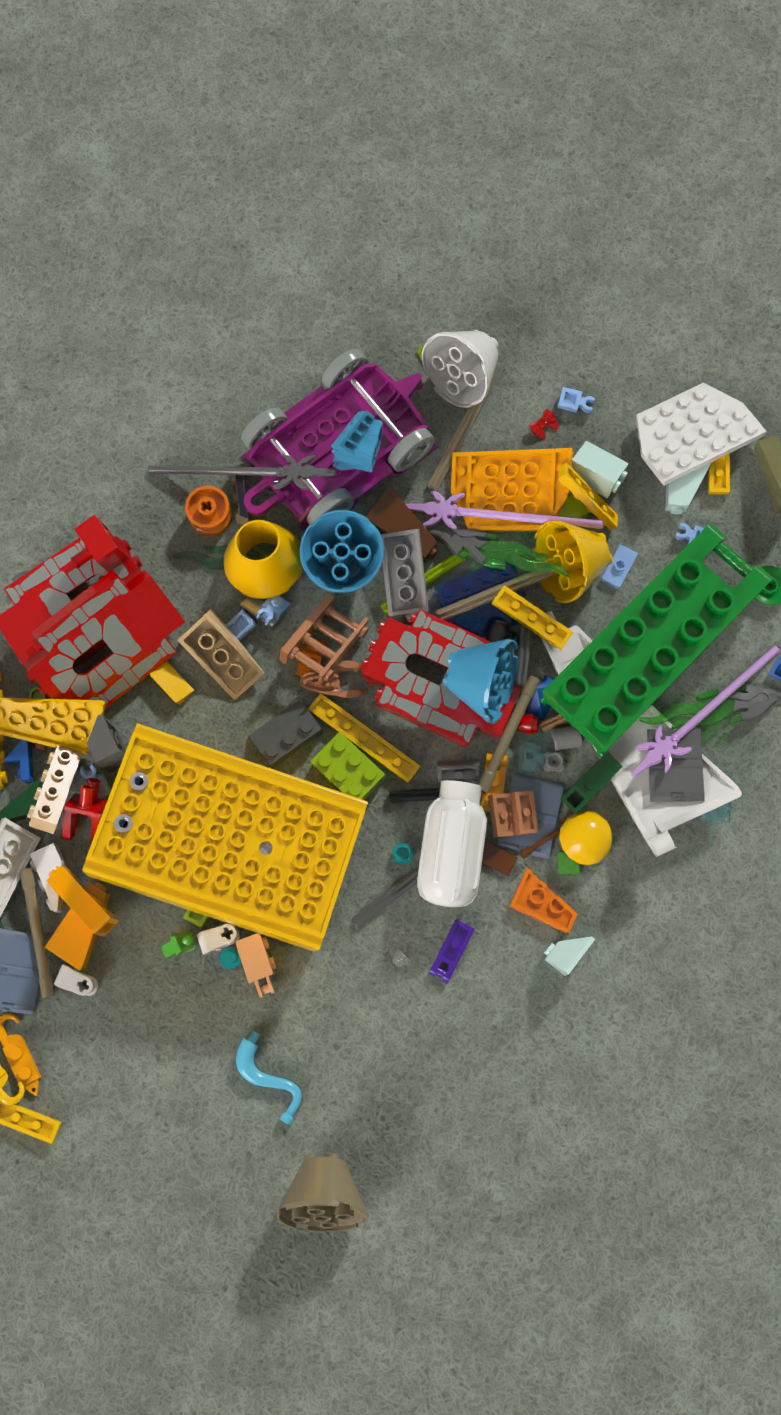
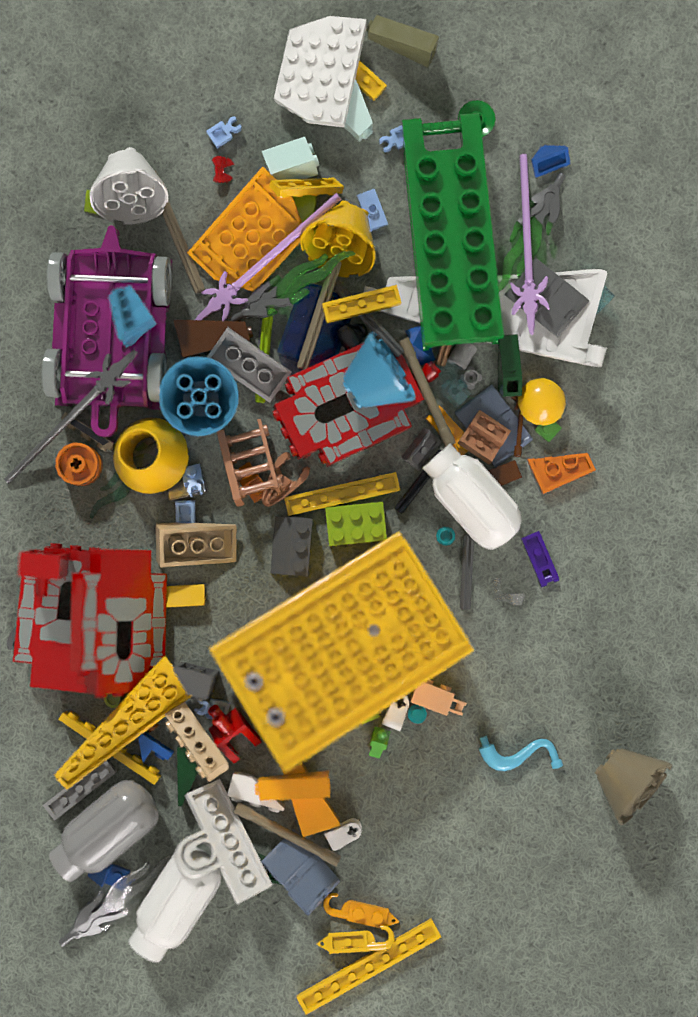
camera: 55 degrees left, 10 degrees up
light aqua slope [544,936,595,976] -> none

